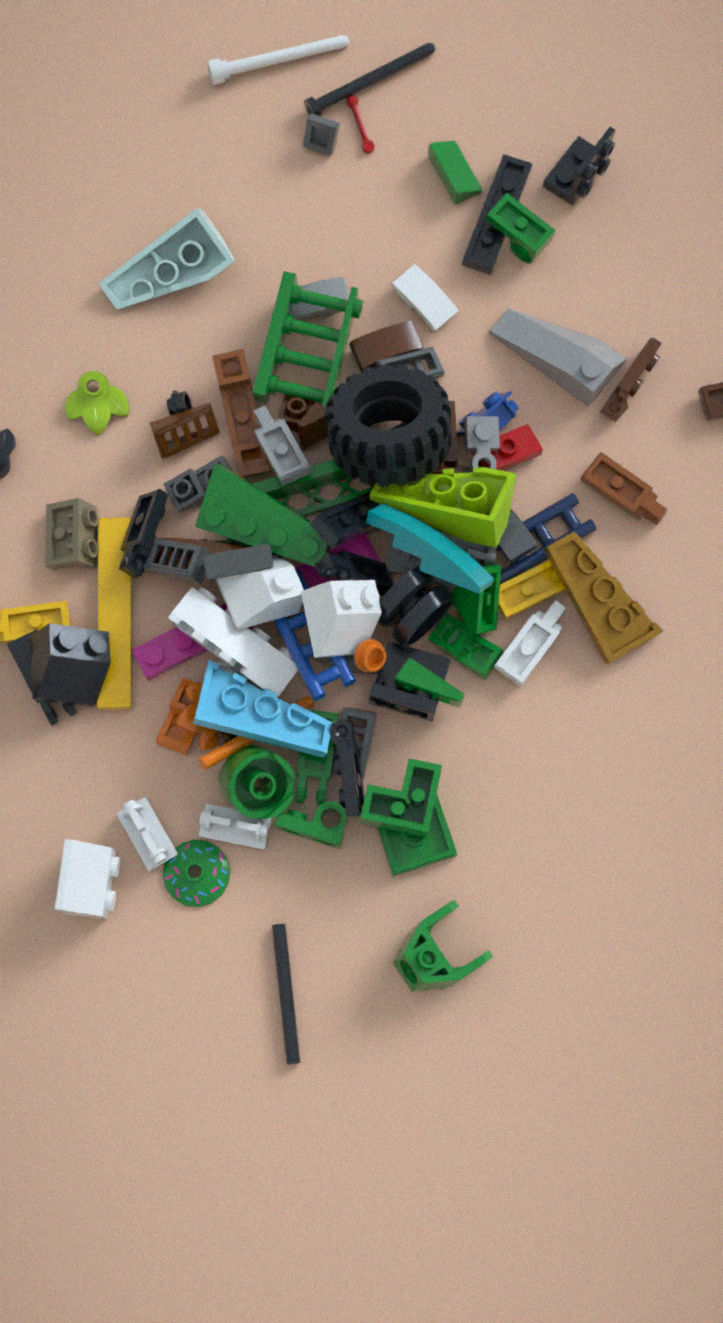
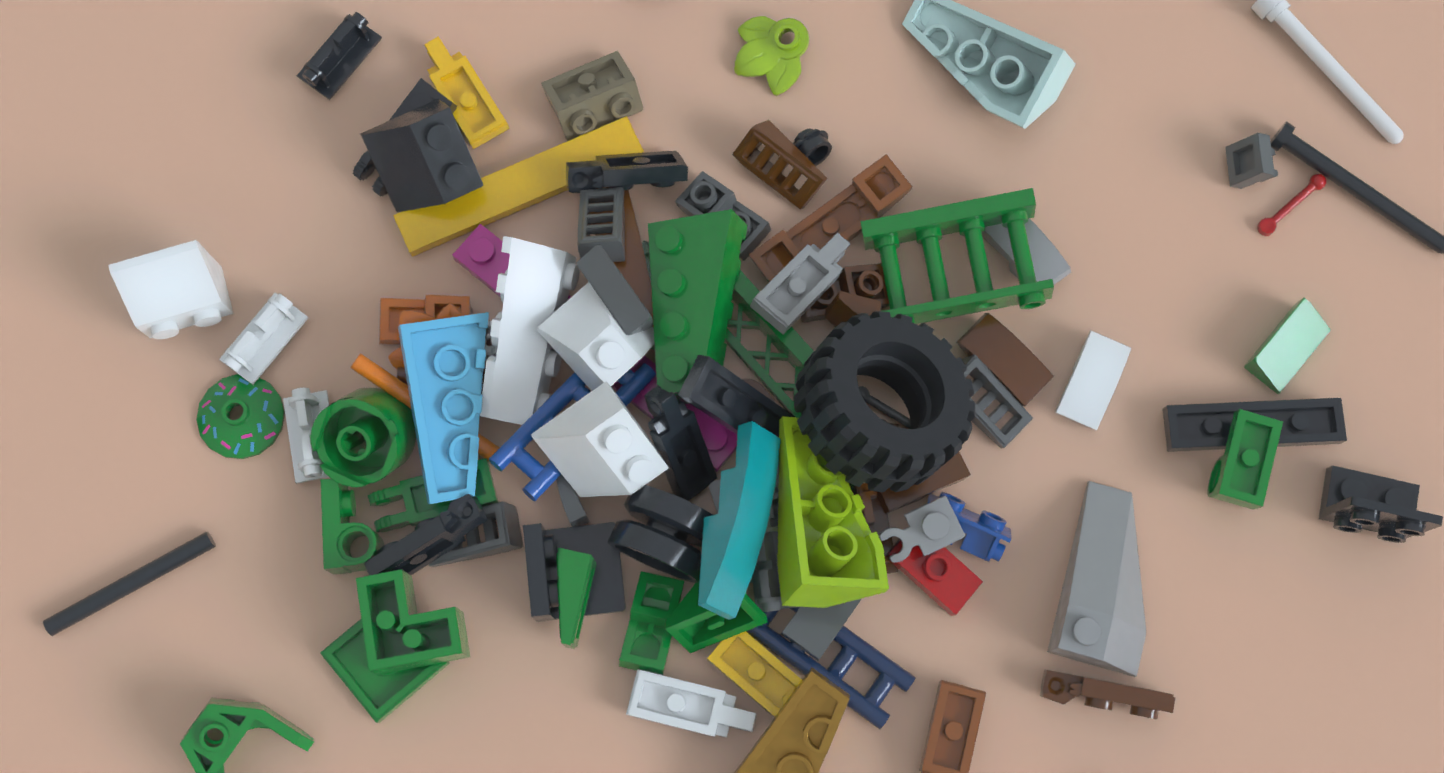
camera: 65 degrees right, 0 degrees up
orange plate [354,639,386,672] -> none

